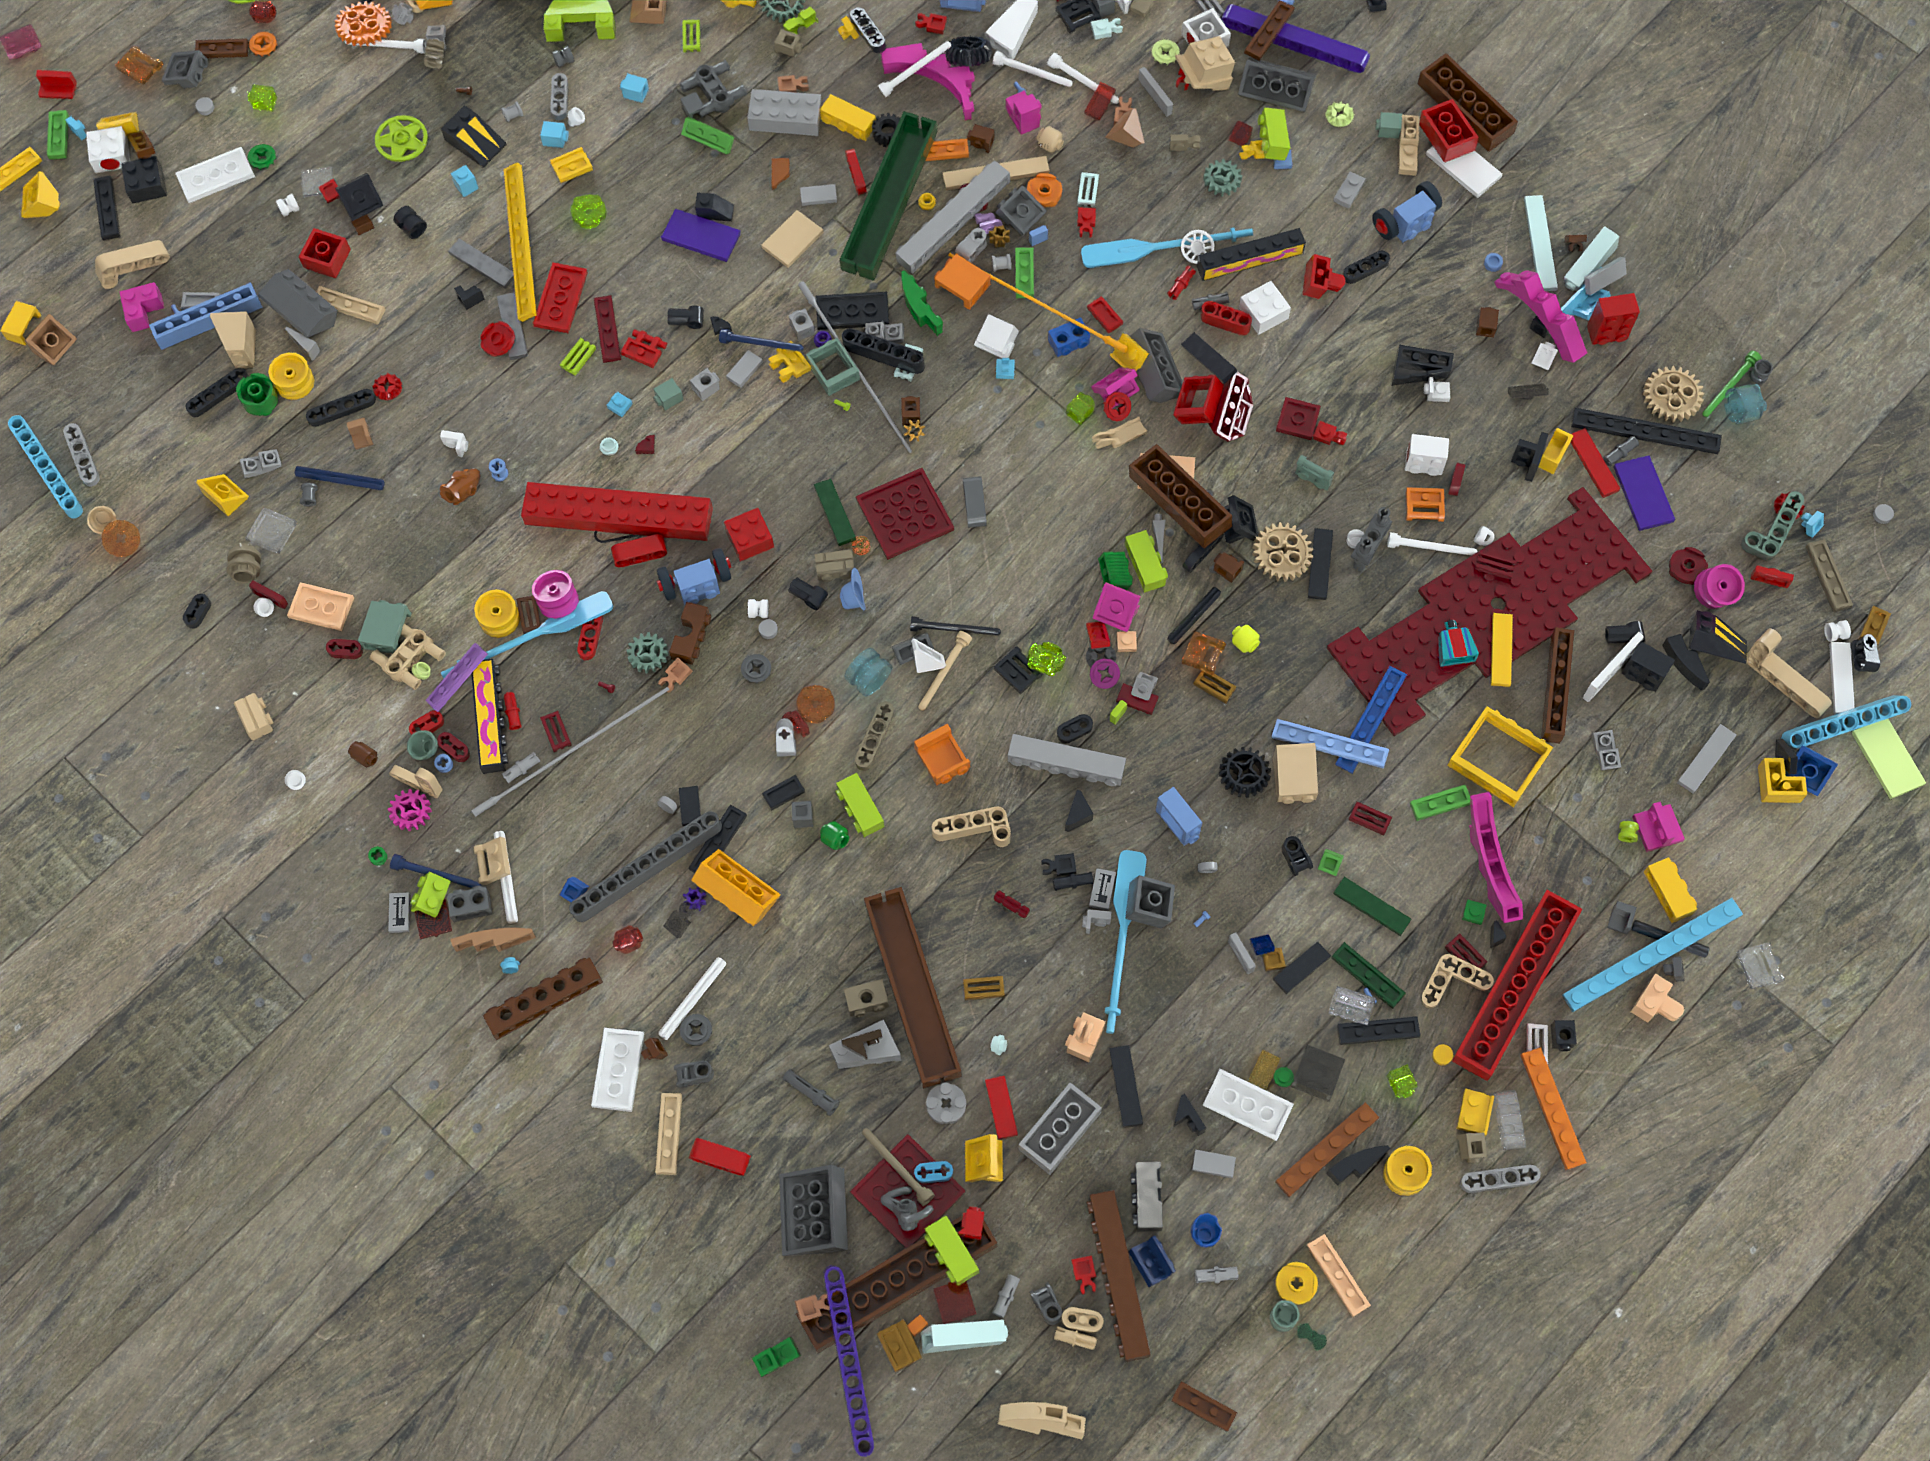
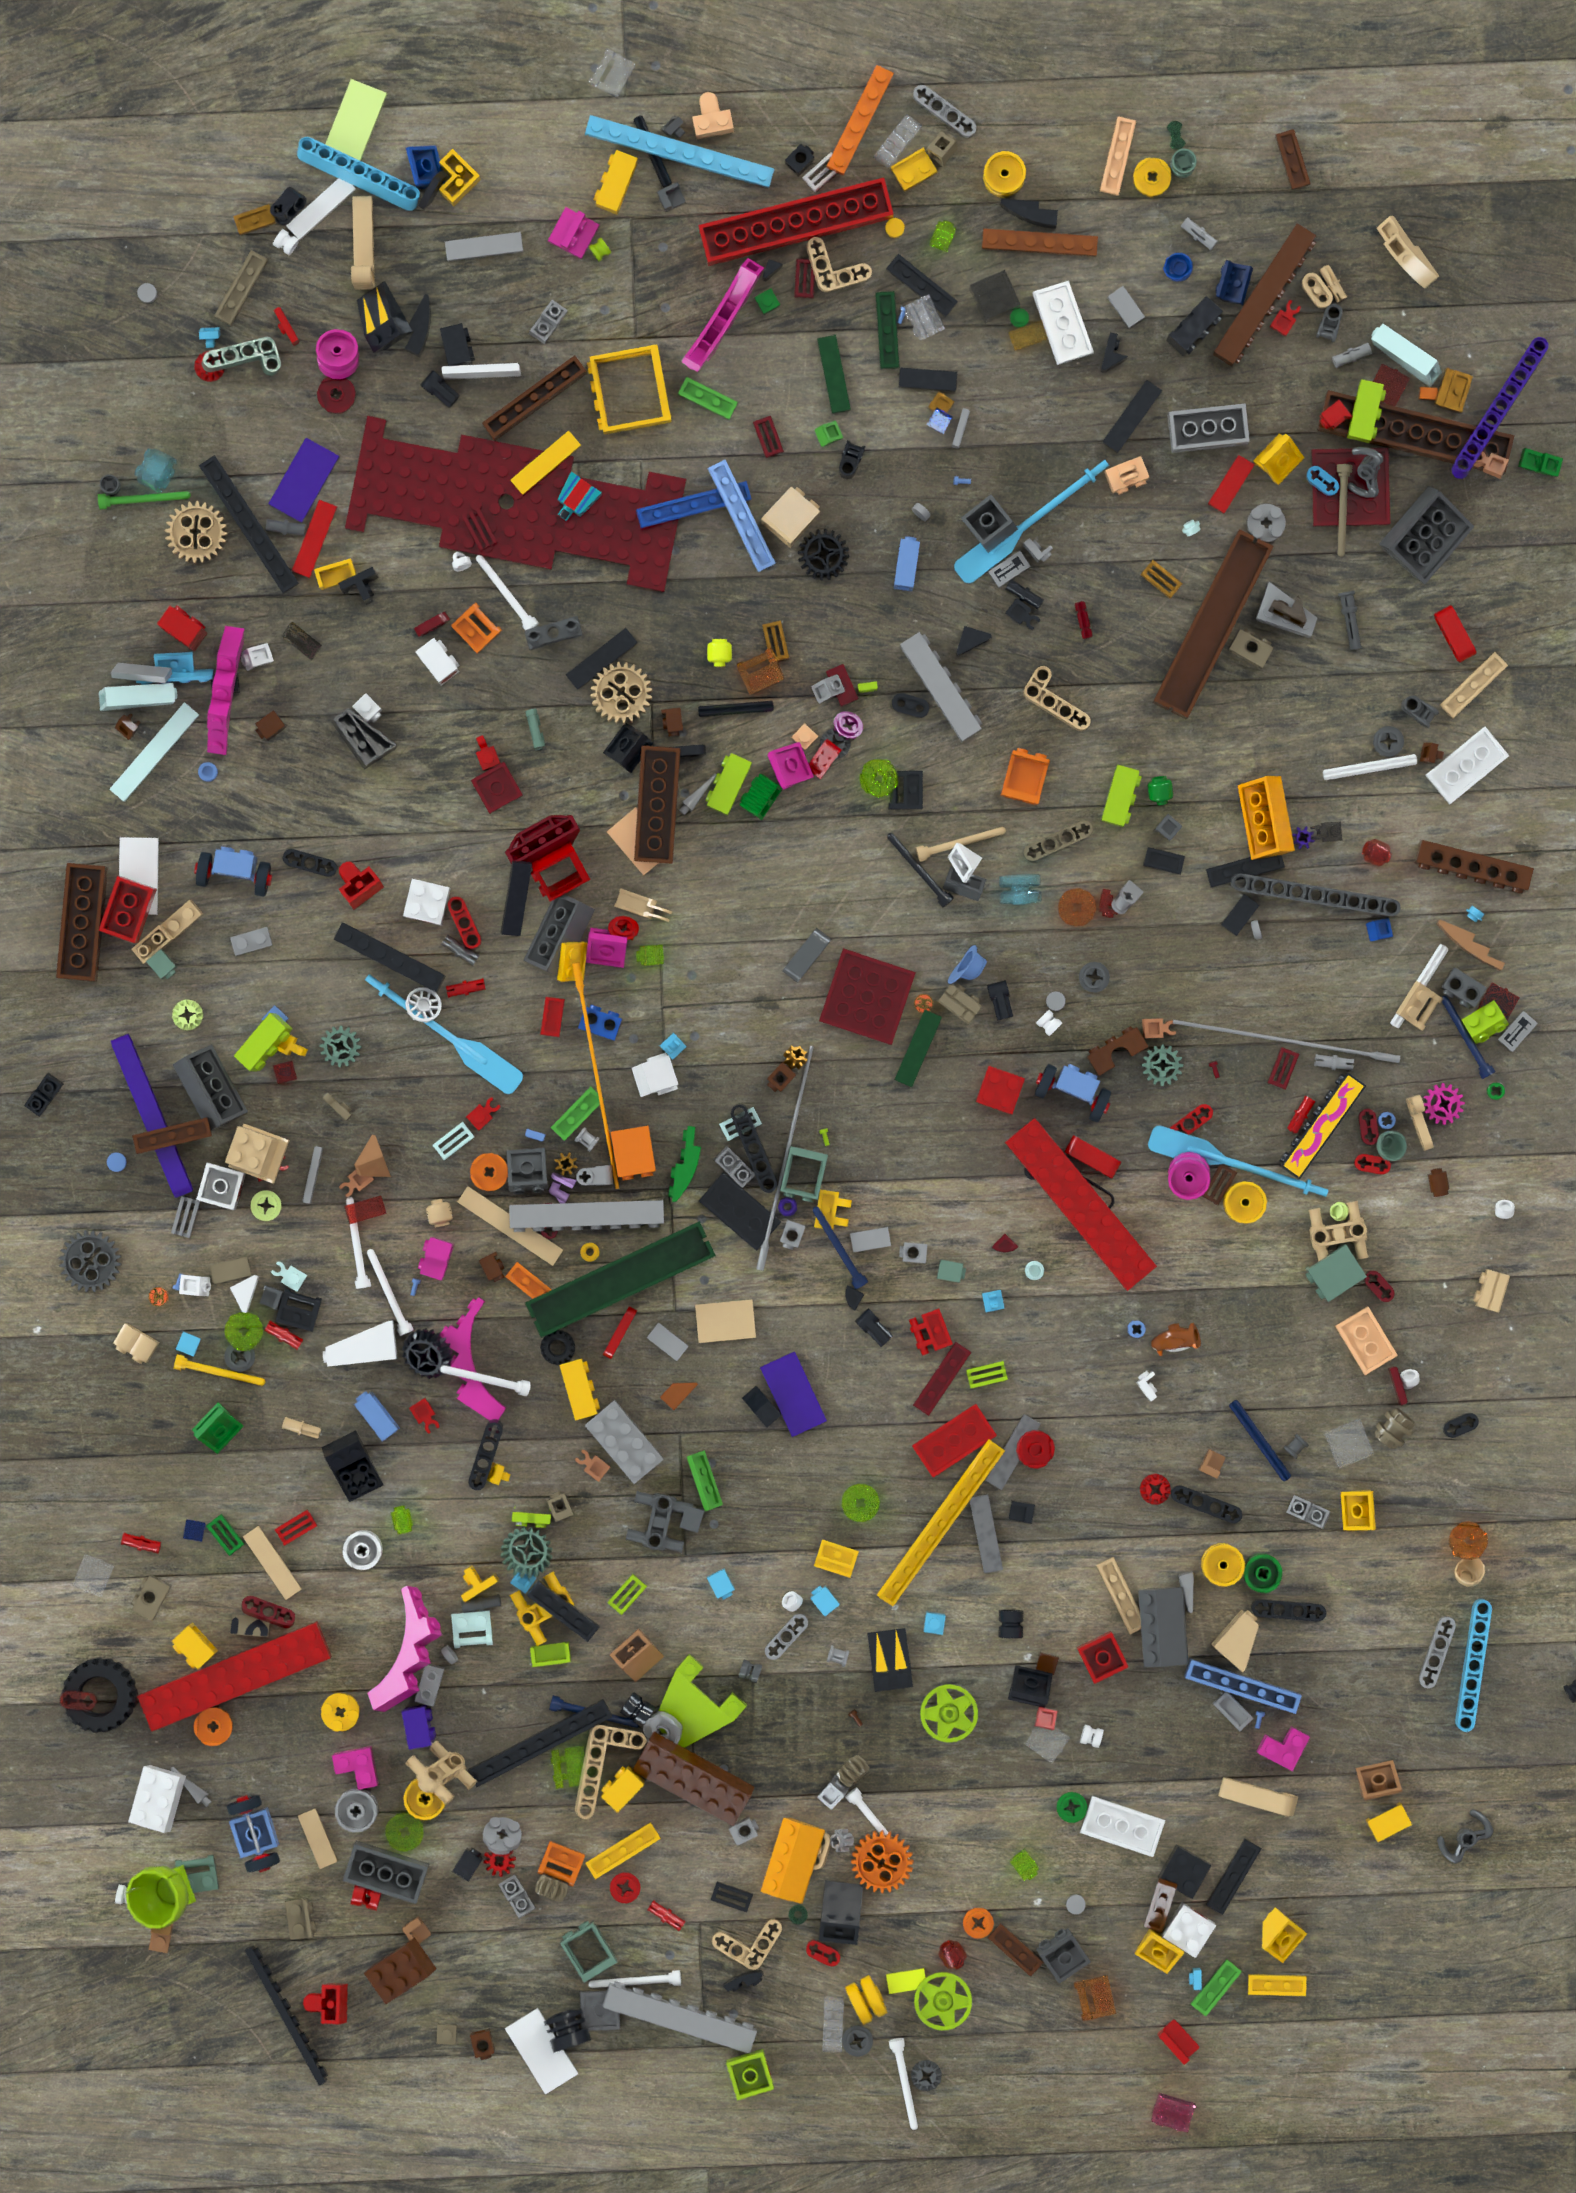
camera: 140 degrees left, 20 degrees up
medium lavender tile [425,643,488,712] -> none
white tile [1346,529,1364,549] -> none

